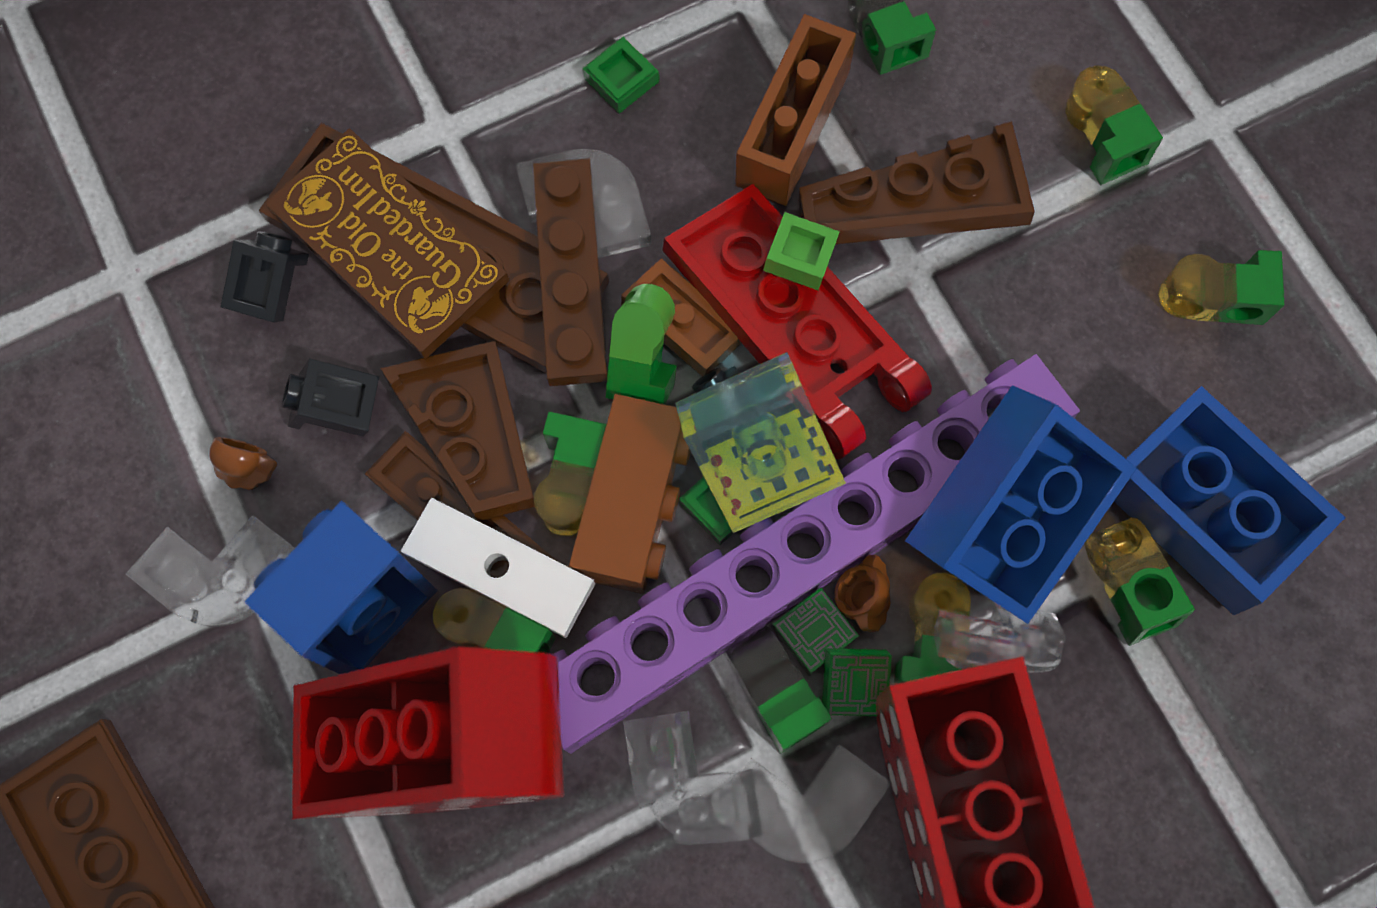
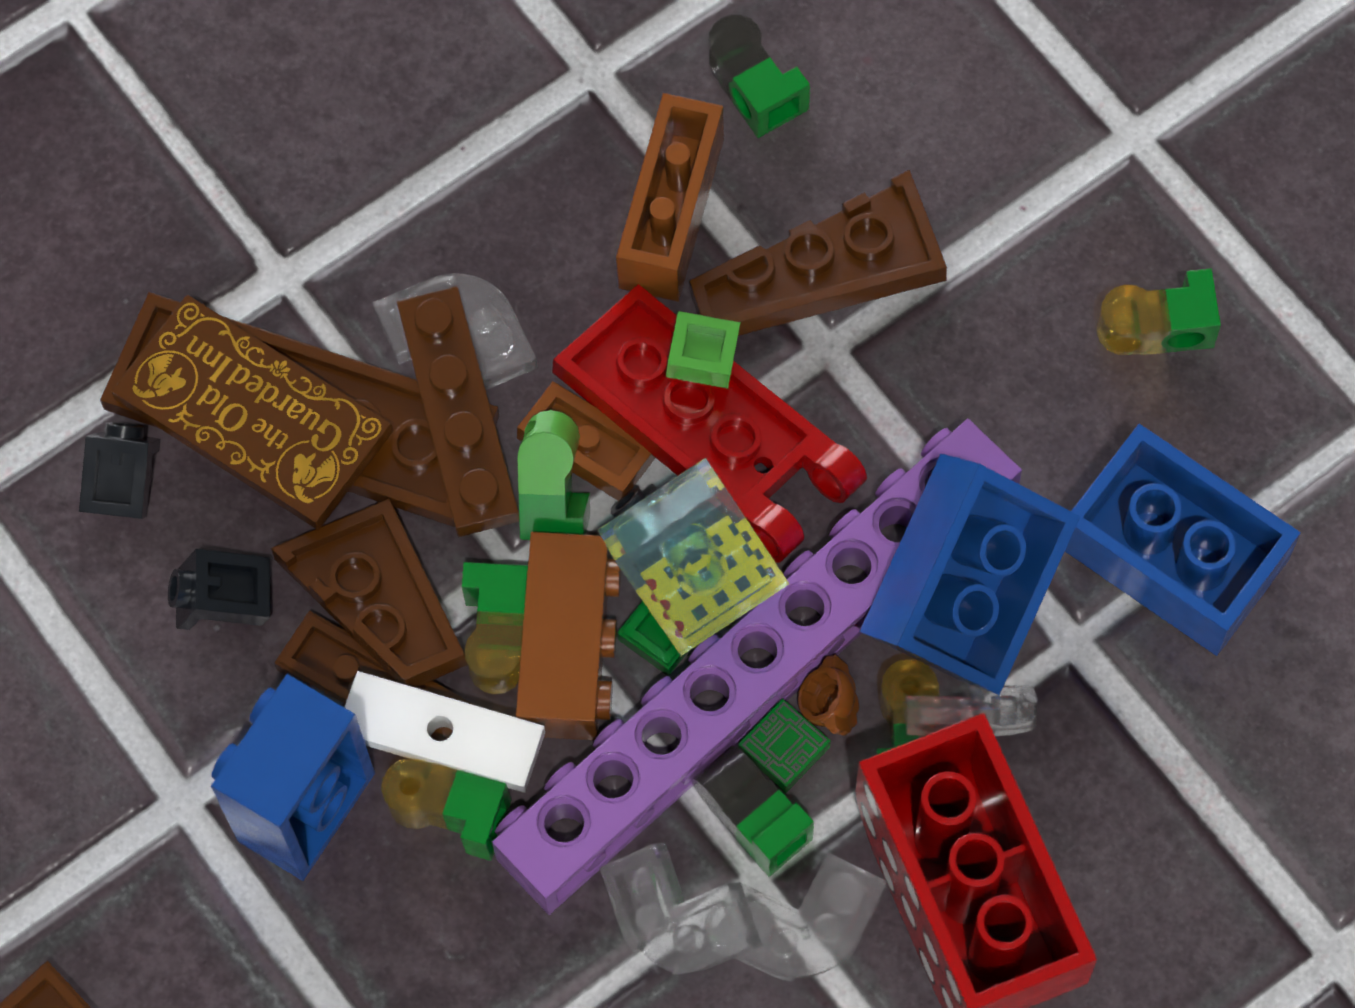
camera: 10 degrees left, 5 degrees down
clear plate [126,515,295,627] -> none
dark orange piece [209,437,277,490] -> none
red brick [292,647,564,819] -> none
green tile [582,36,660,114] -> none
green tile [822,648,892,716] -> none
leg [1065,65,1163,186] -> none
leg [1085,517,1195,646] -> none

